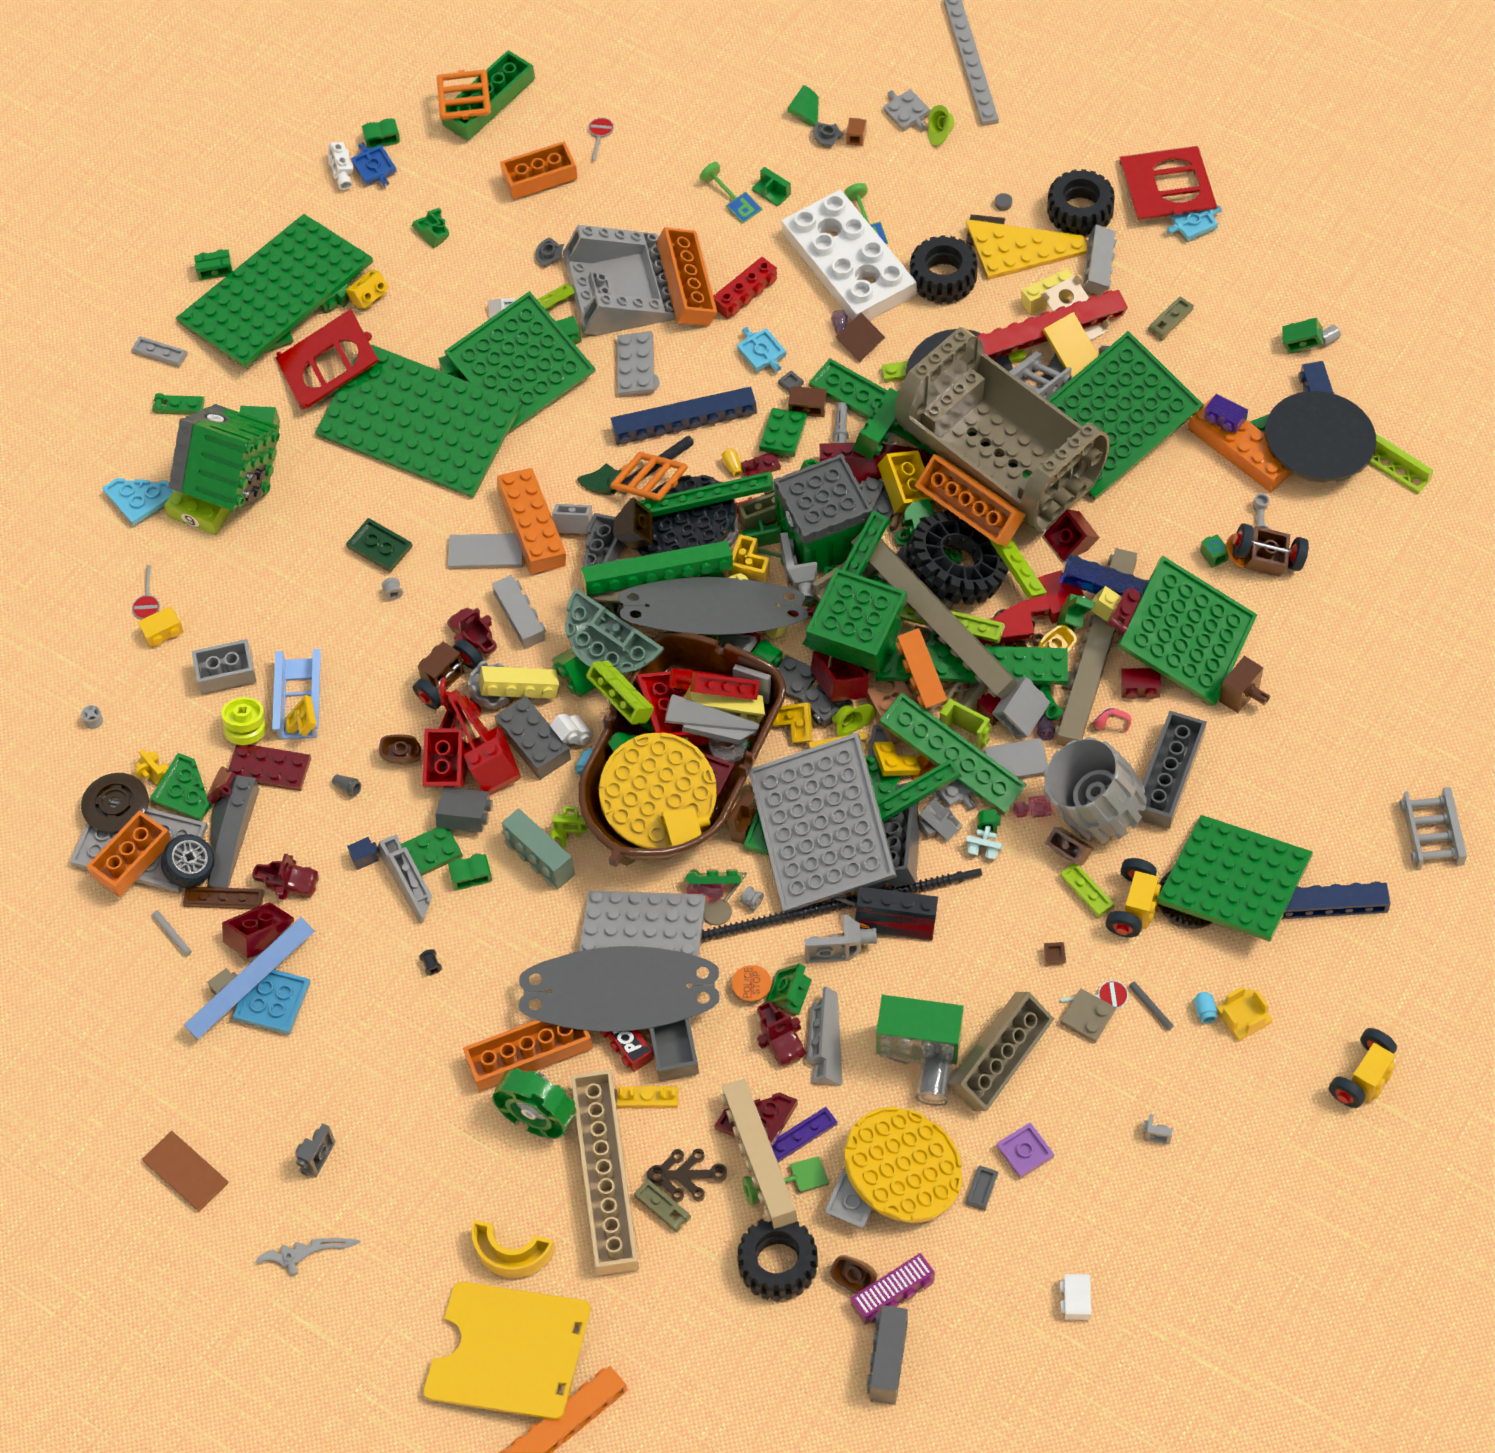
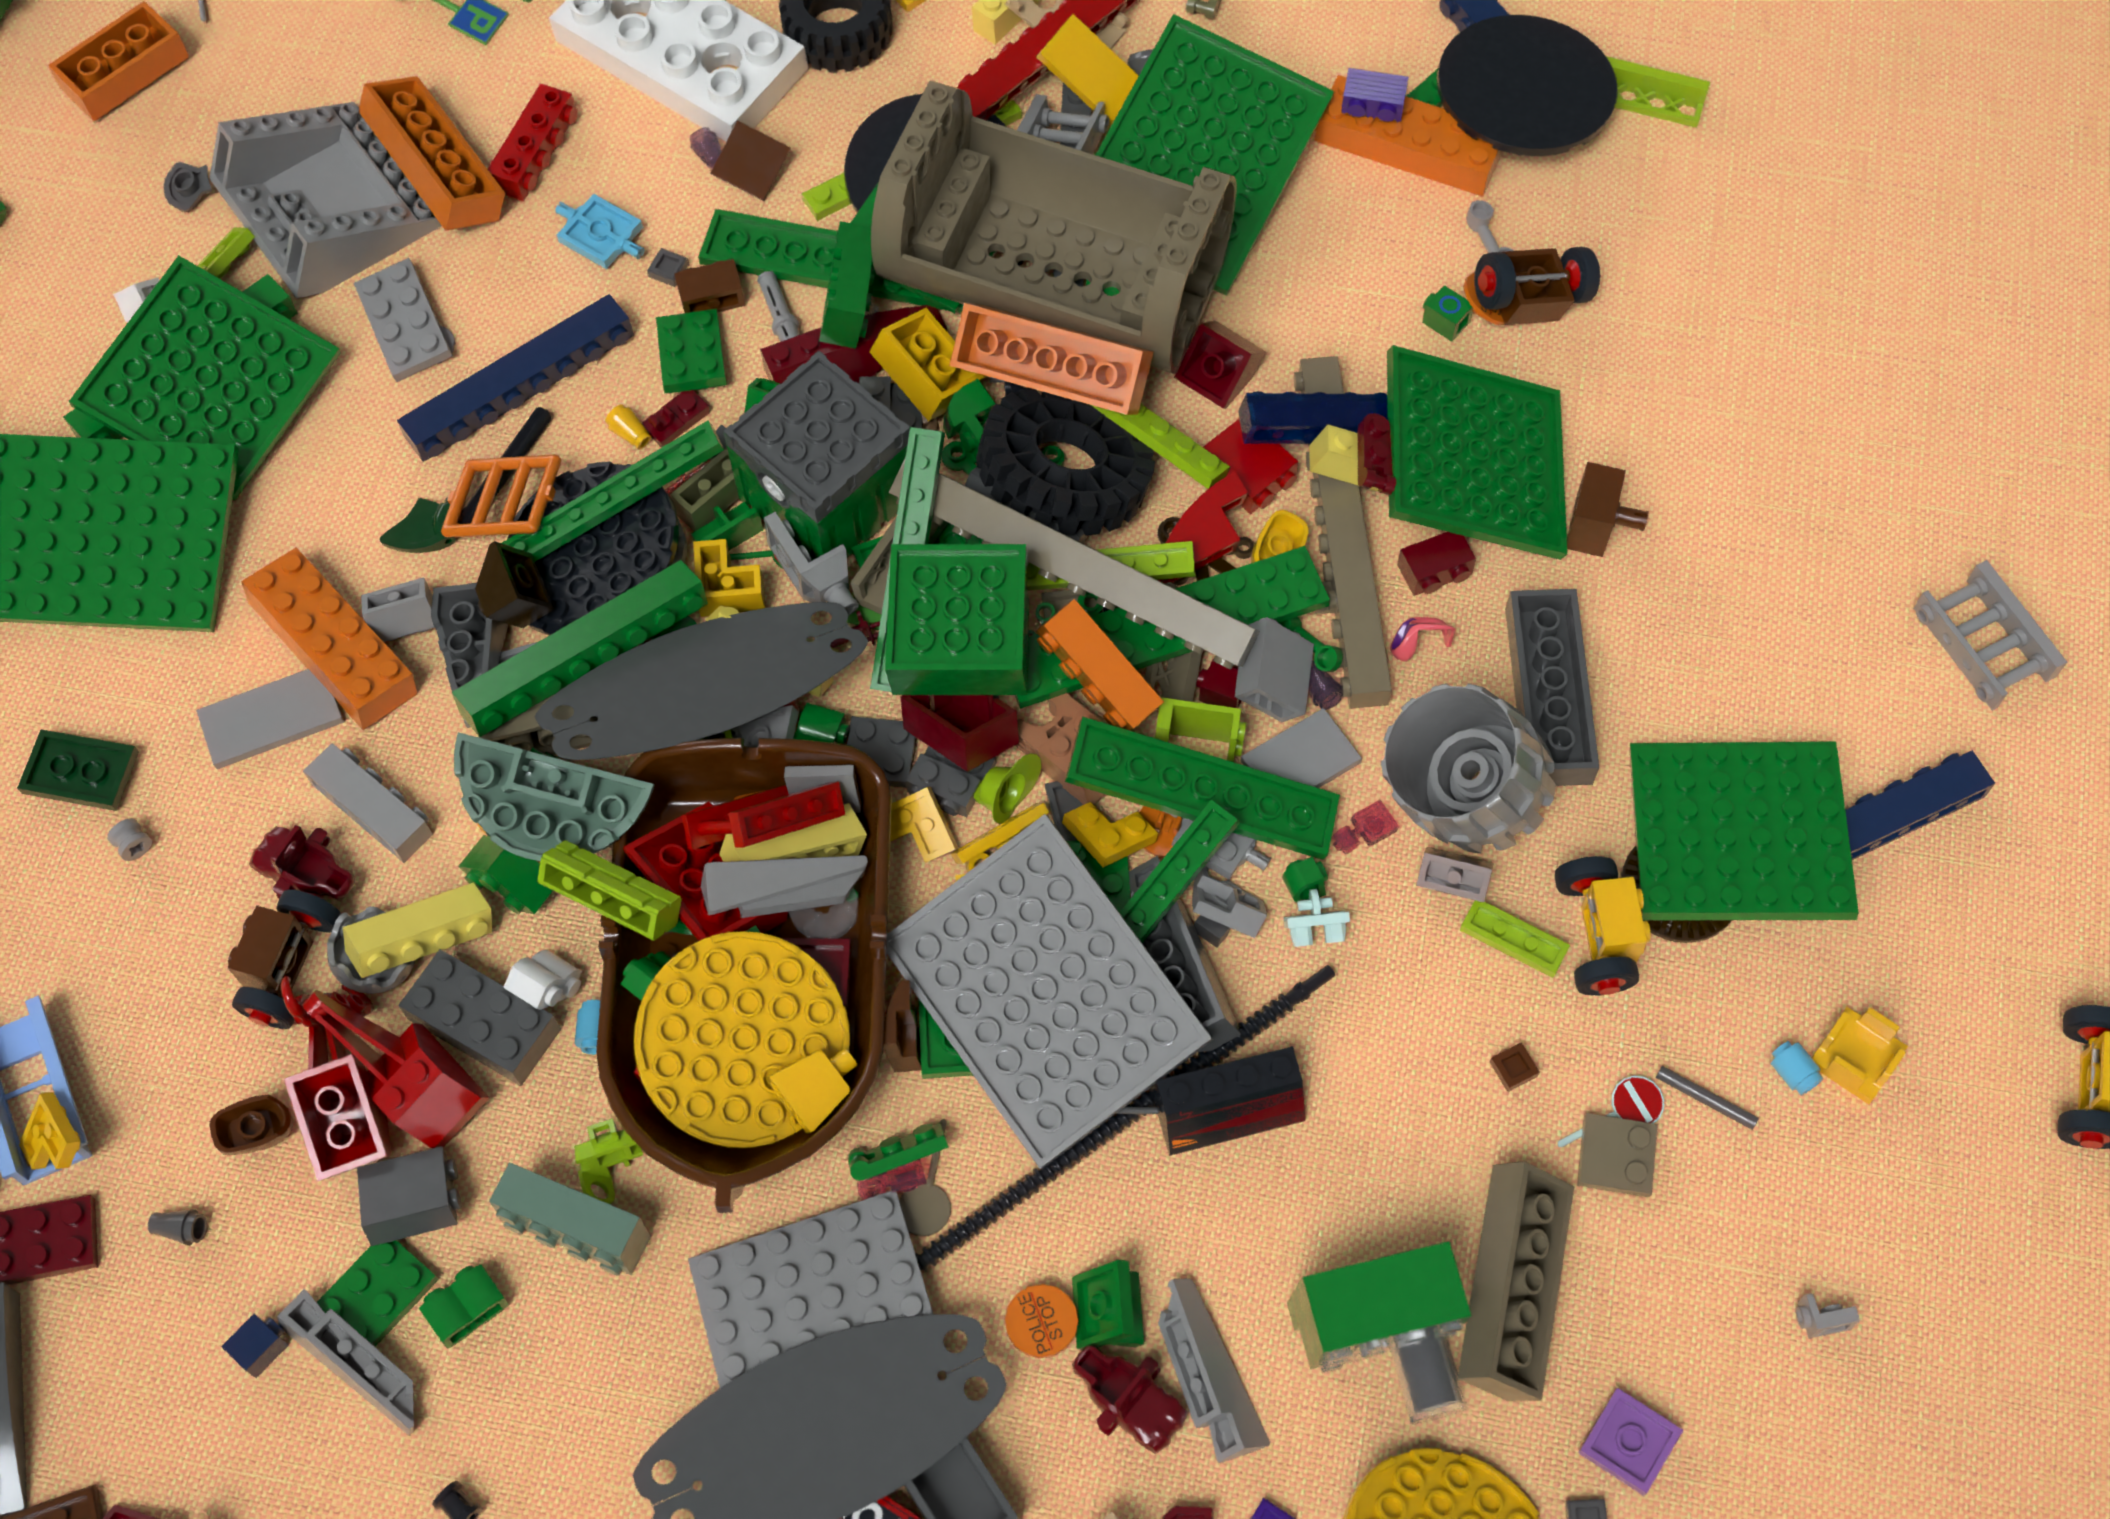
camera: 25 degrees left, 5 degrees up
dark red piece [252,853,319,900] -> none
light grey wheel [740,886,764,910] -> none
light grey plate [804,914,877,964] -> none
green brick [1057,594,1094,632] -> none

